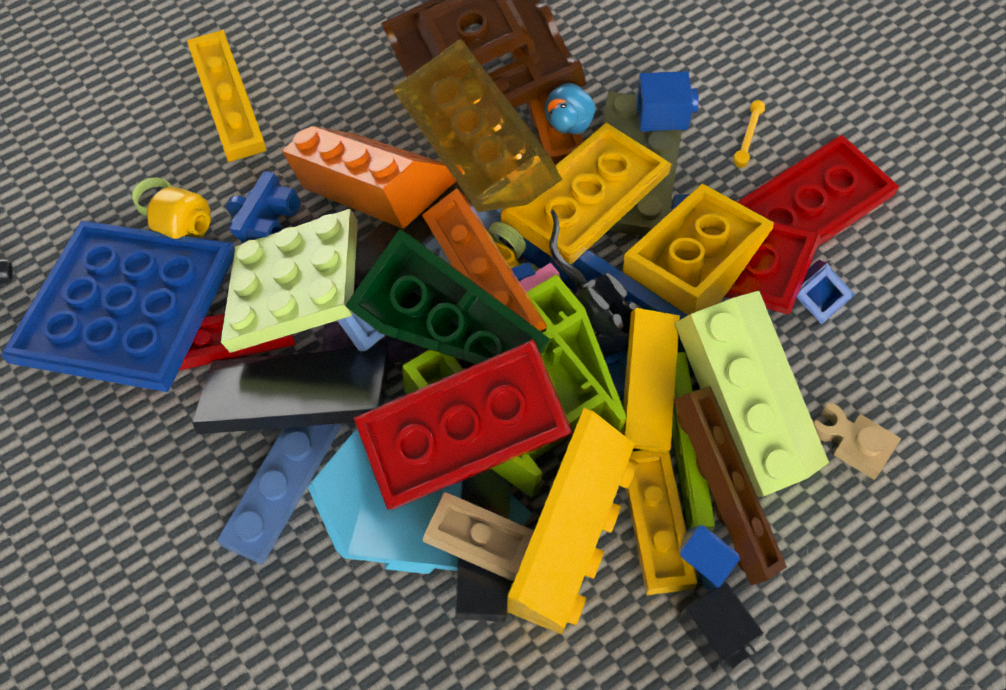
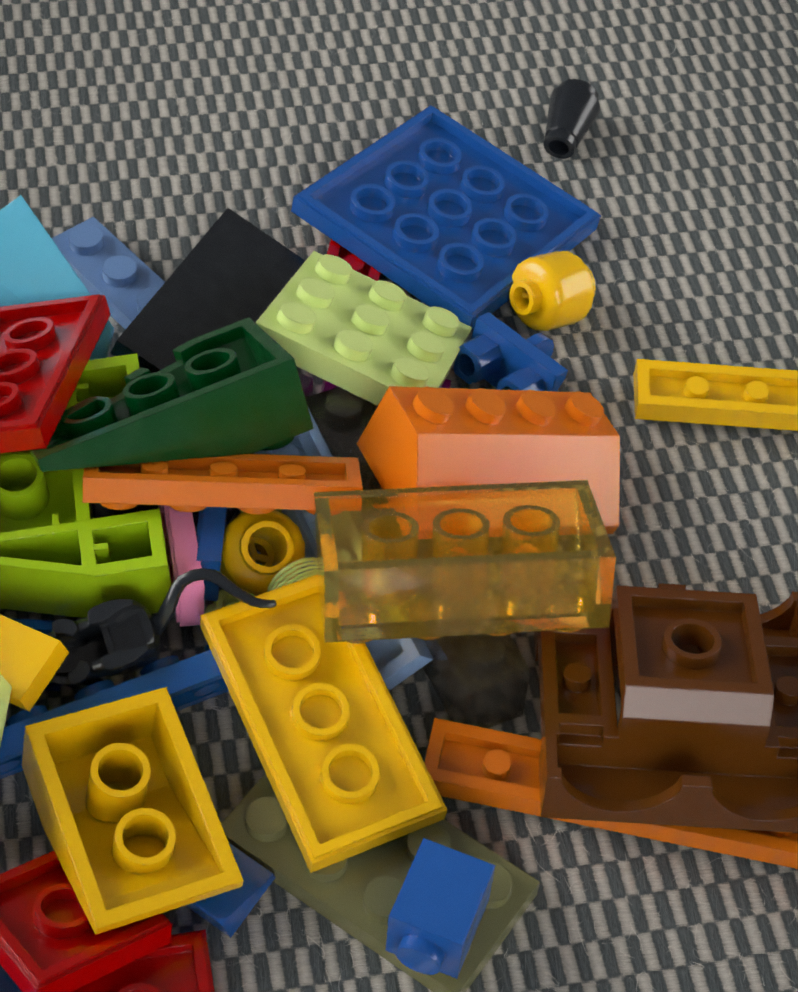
camera: 110 degrees right, 10 degrees down
yellowish green axle [132,177,171,216] -> none
dark azure animal [544,83,596,135] -> none

